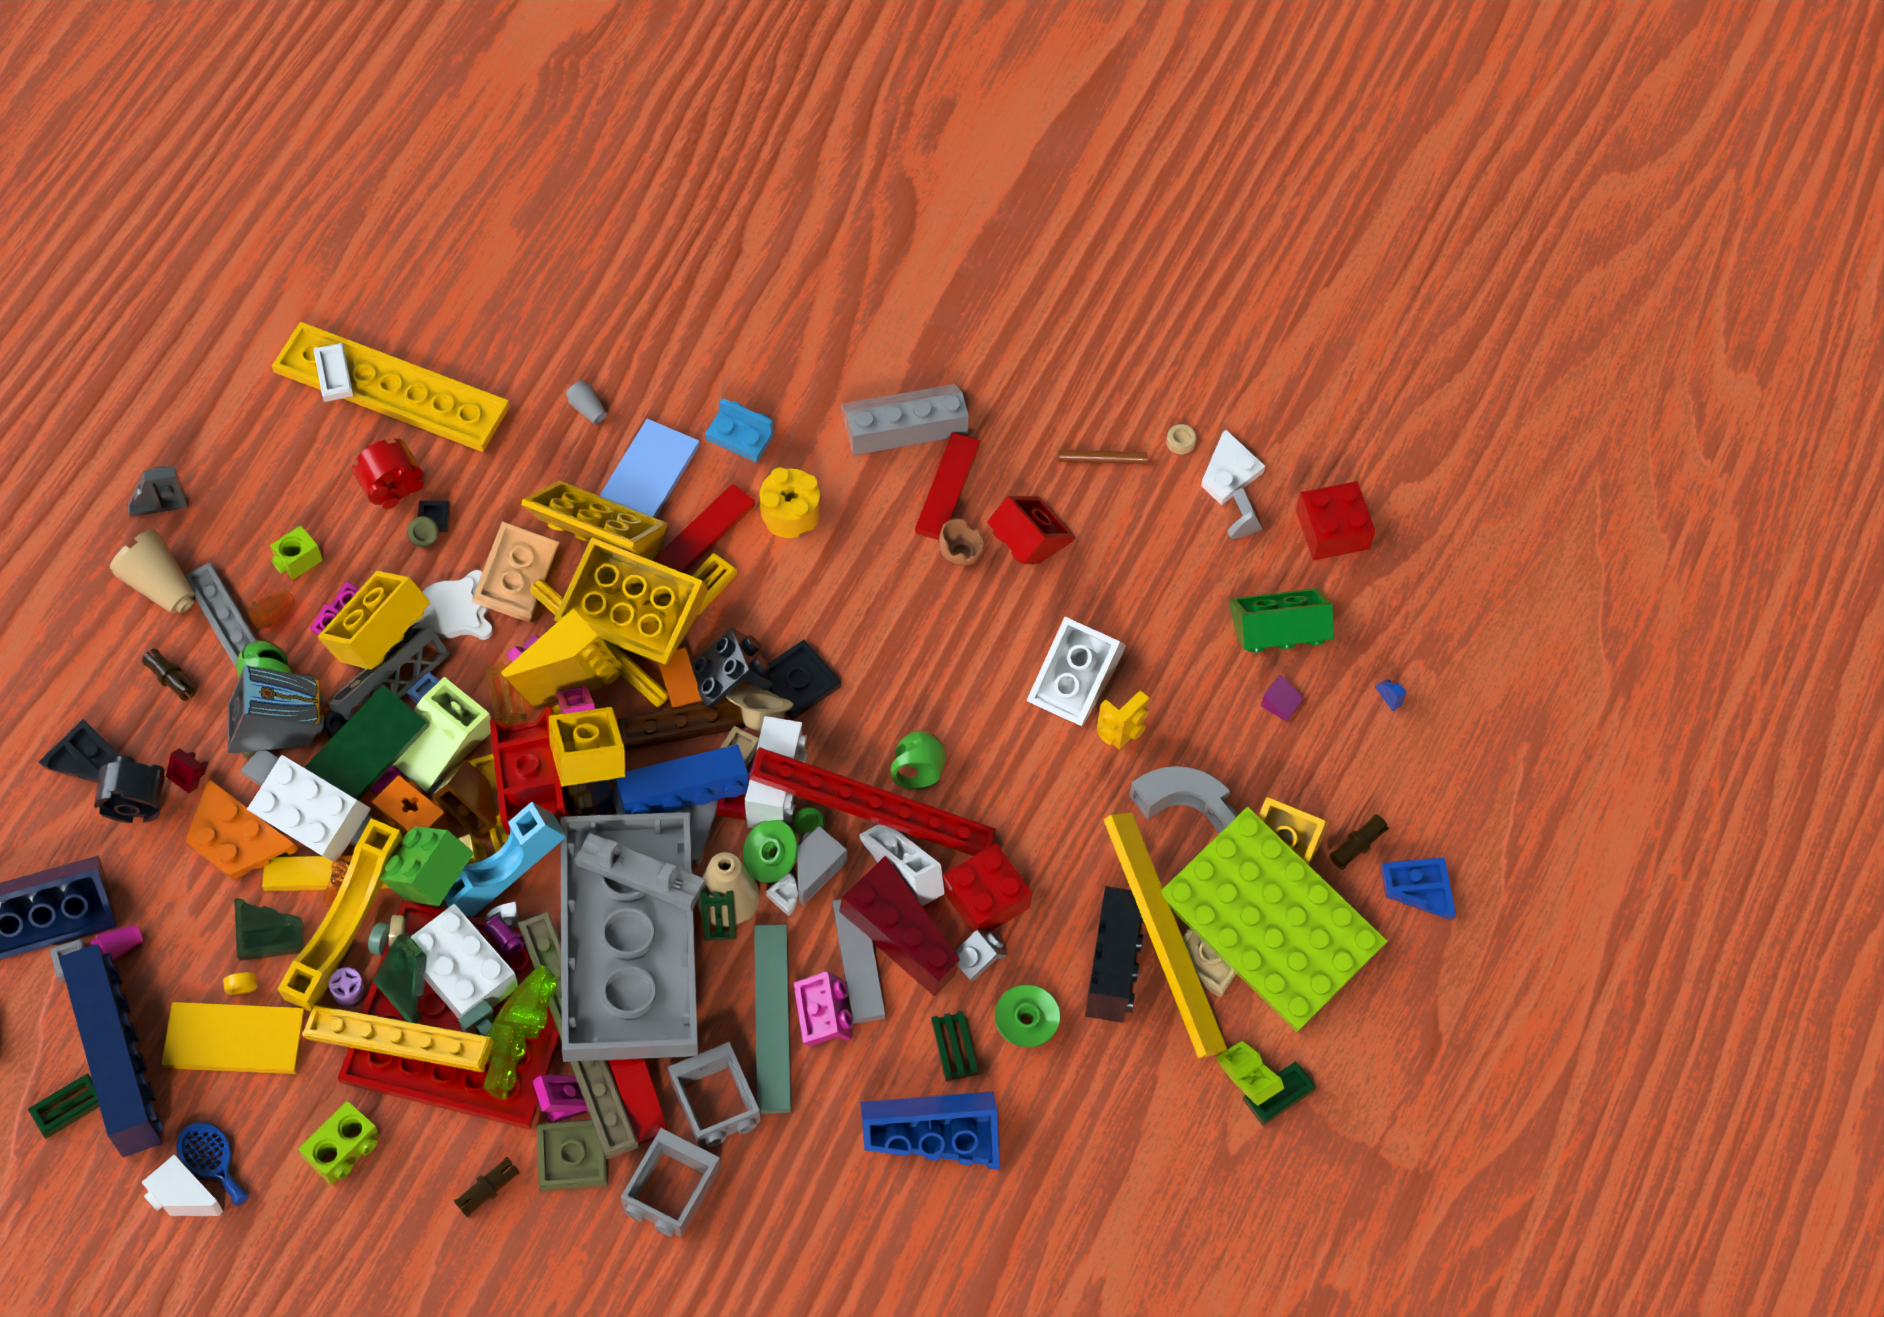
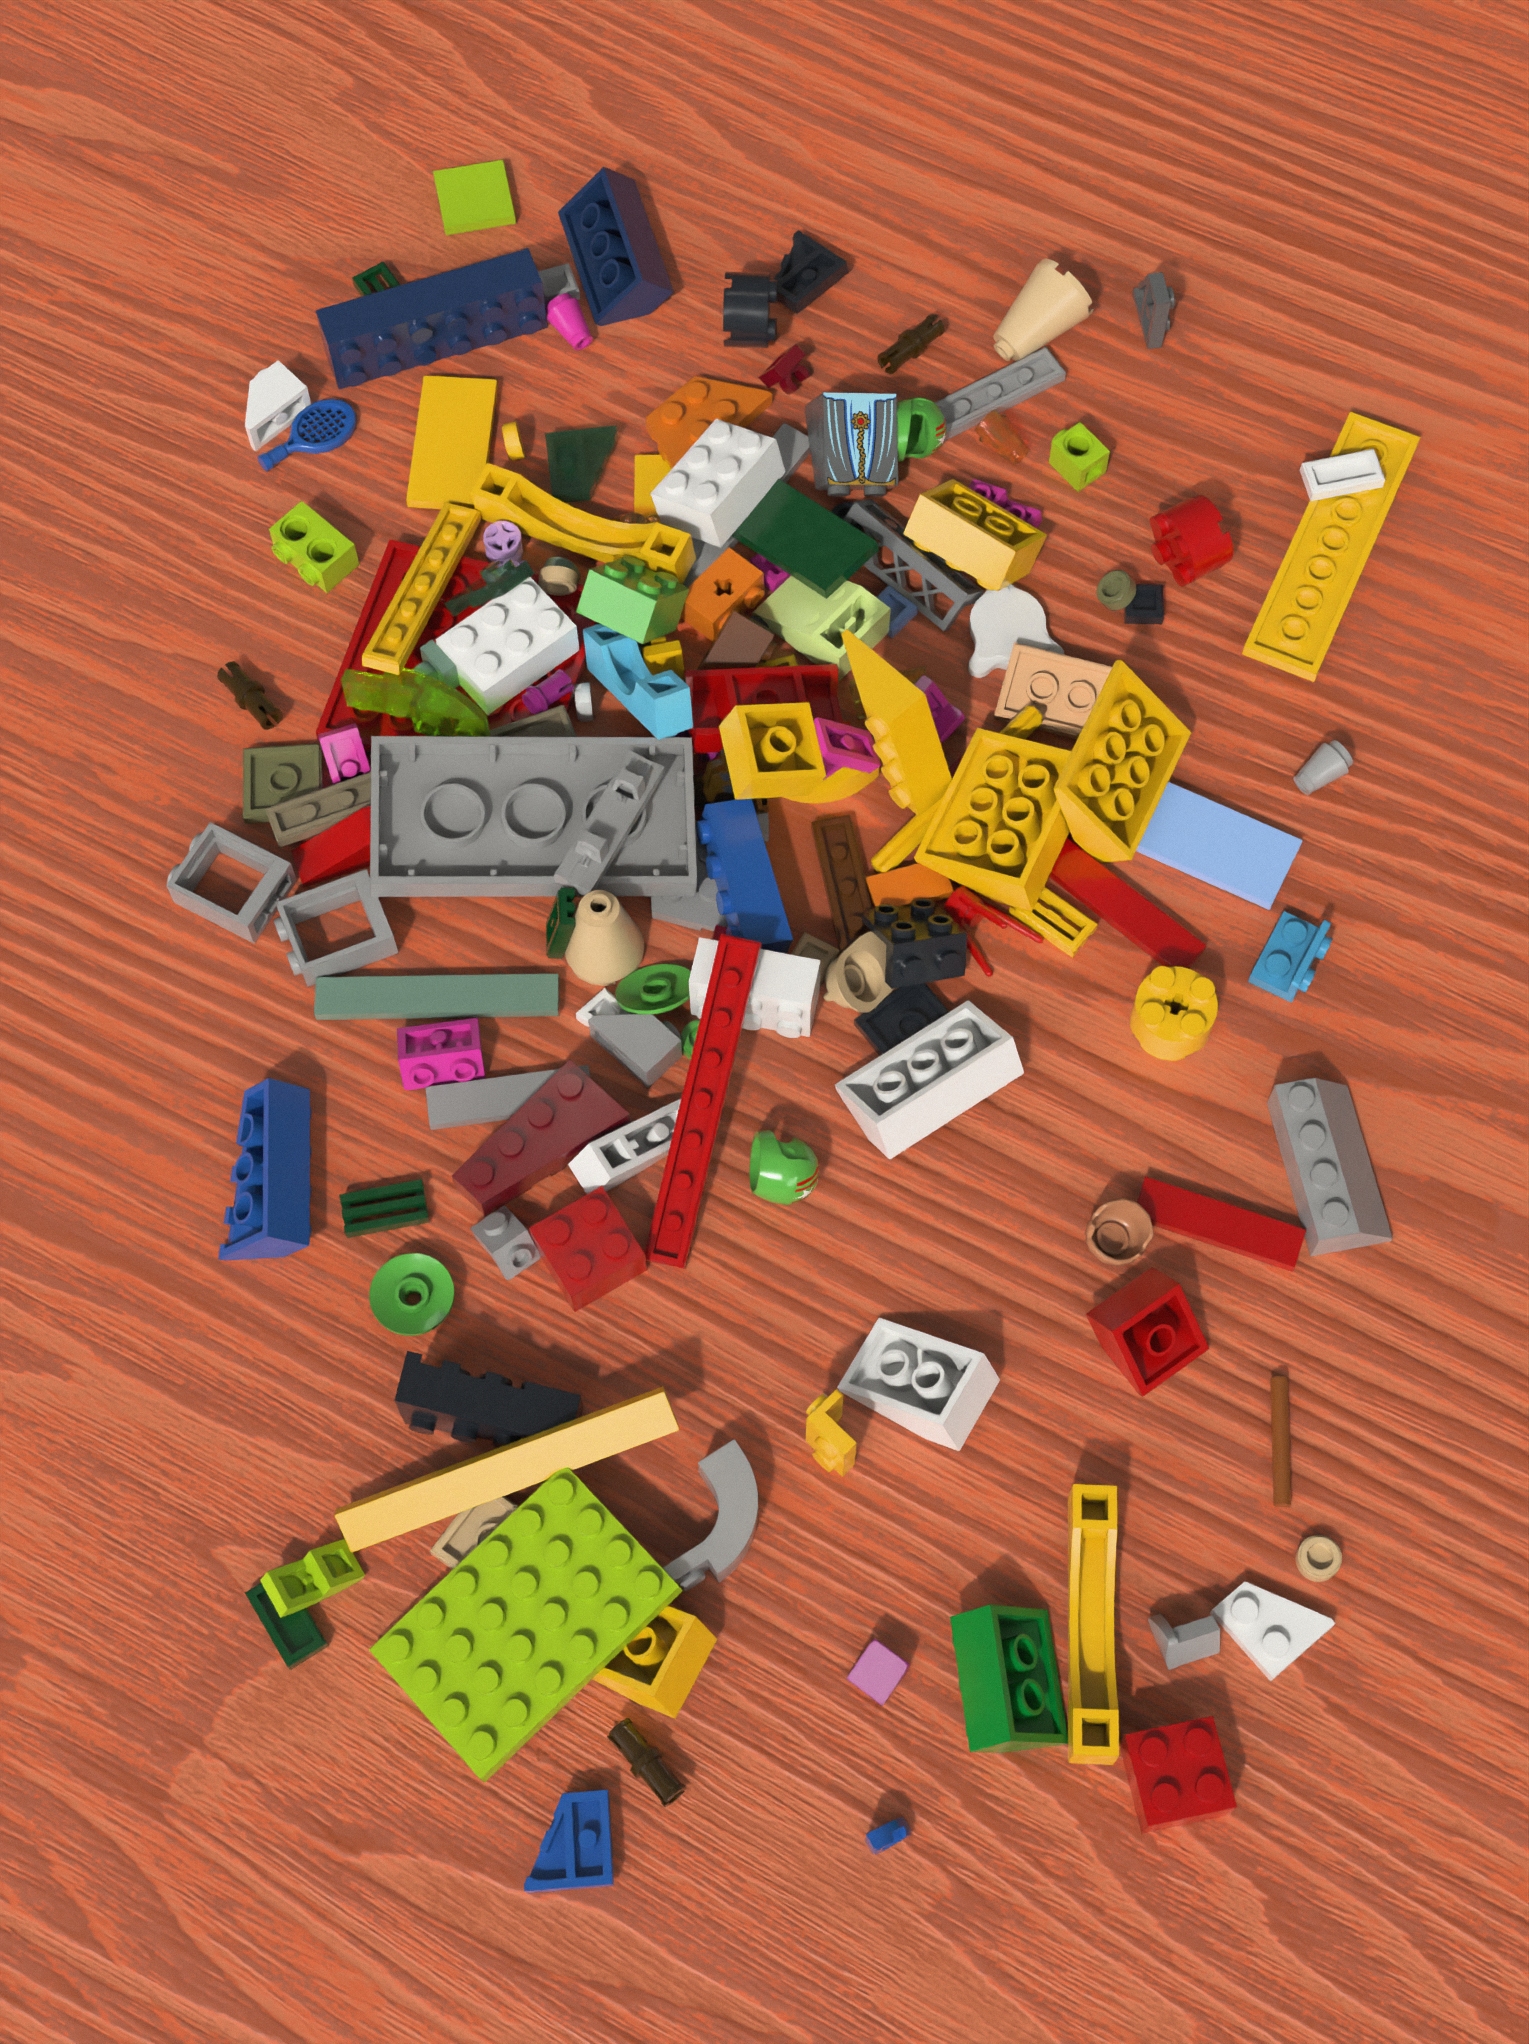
camera: 95 degrees right, 5 degrees up
none -> white slope [835,1000,1024,1159]
none -> red plant [944,886,1044,977]
none -> yellow arch [1068,1484,1119,1765]

